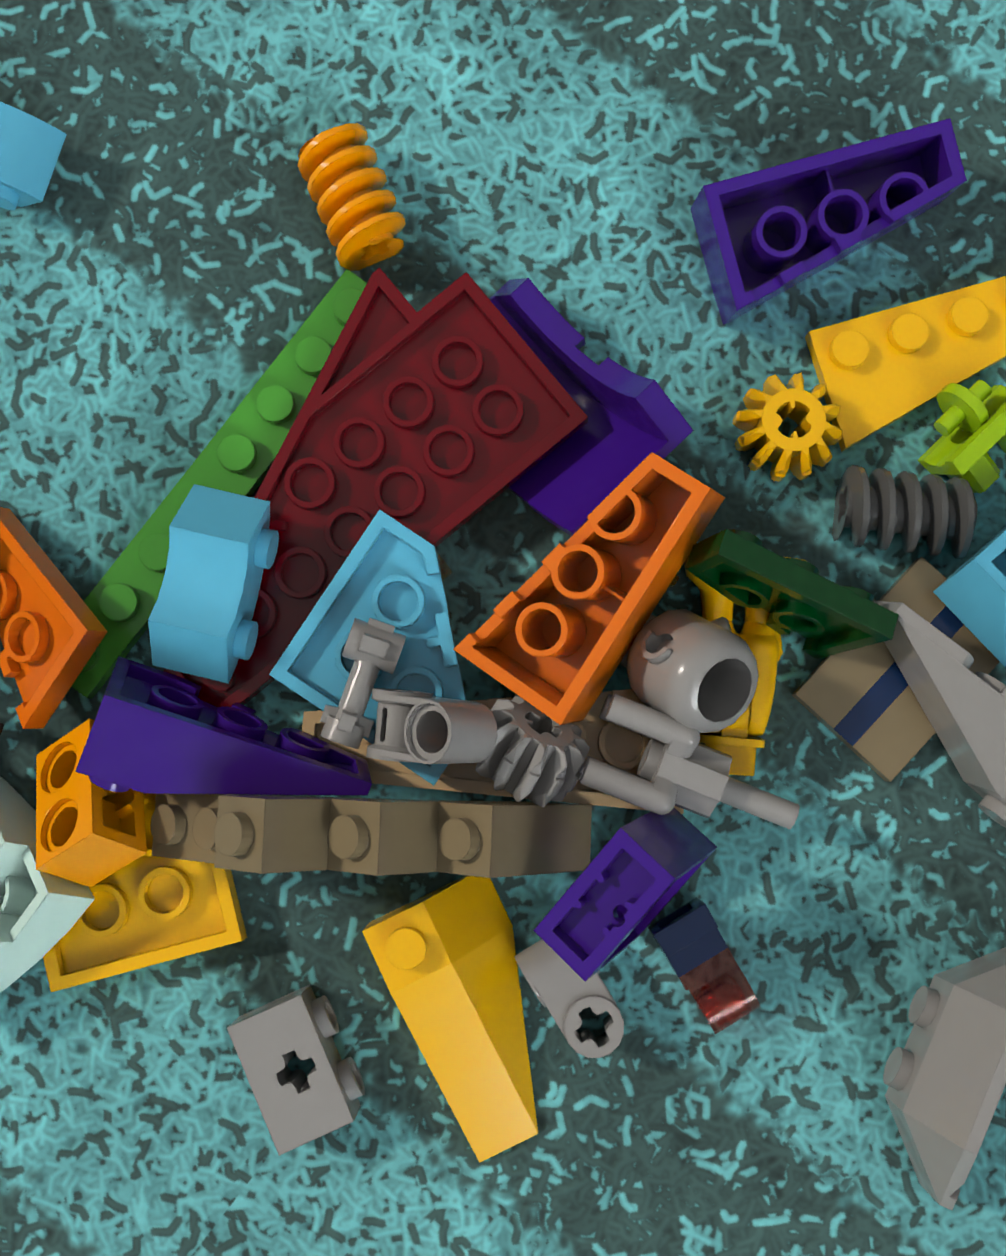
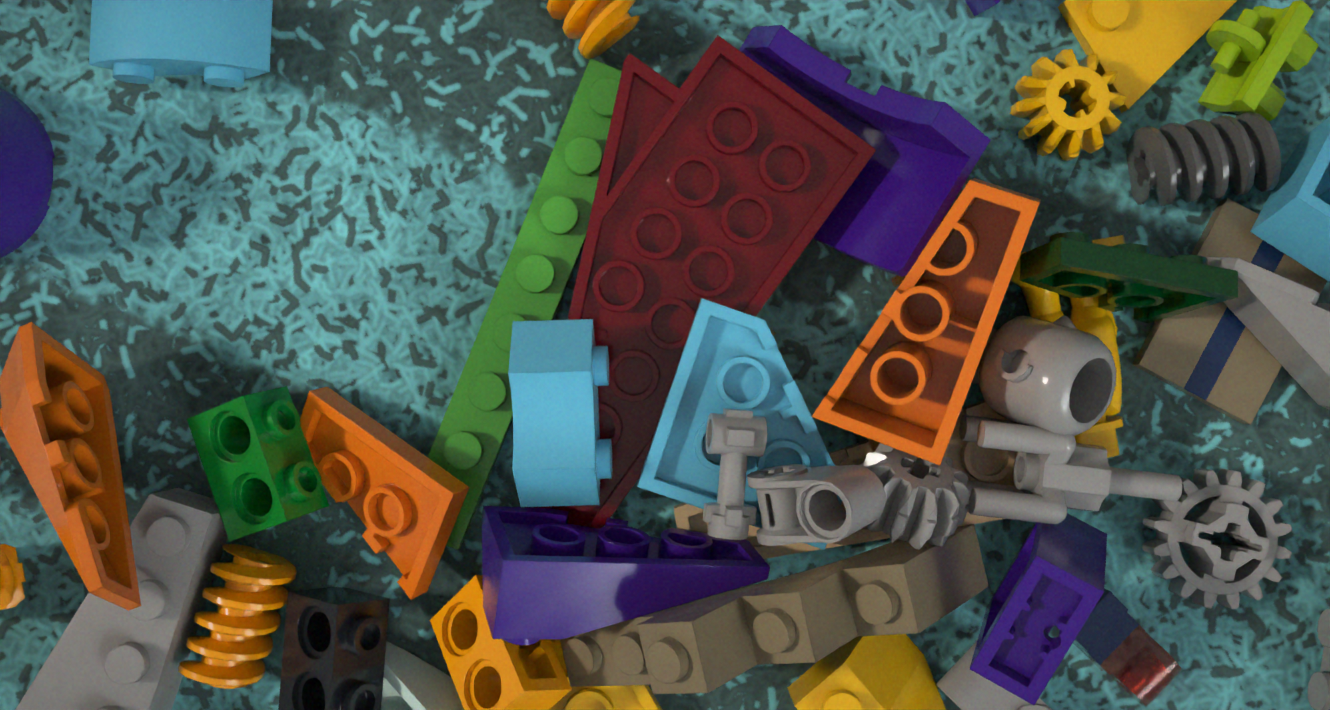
camera: 15 degrees left, 5 degrees up
none -> light grey gear [1142,468,1292,609]

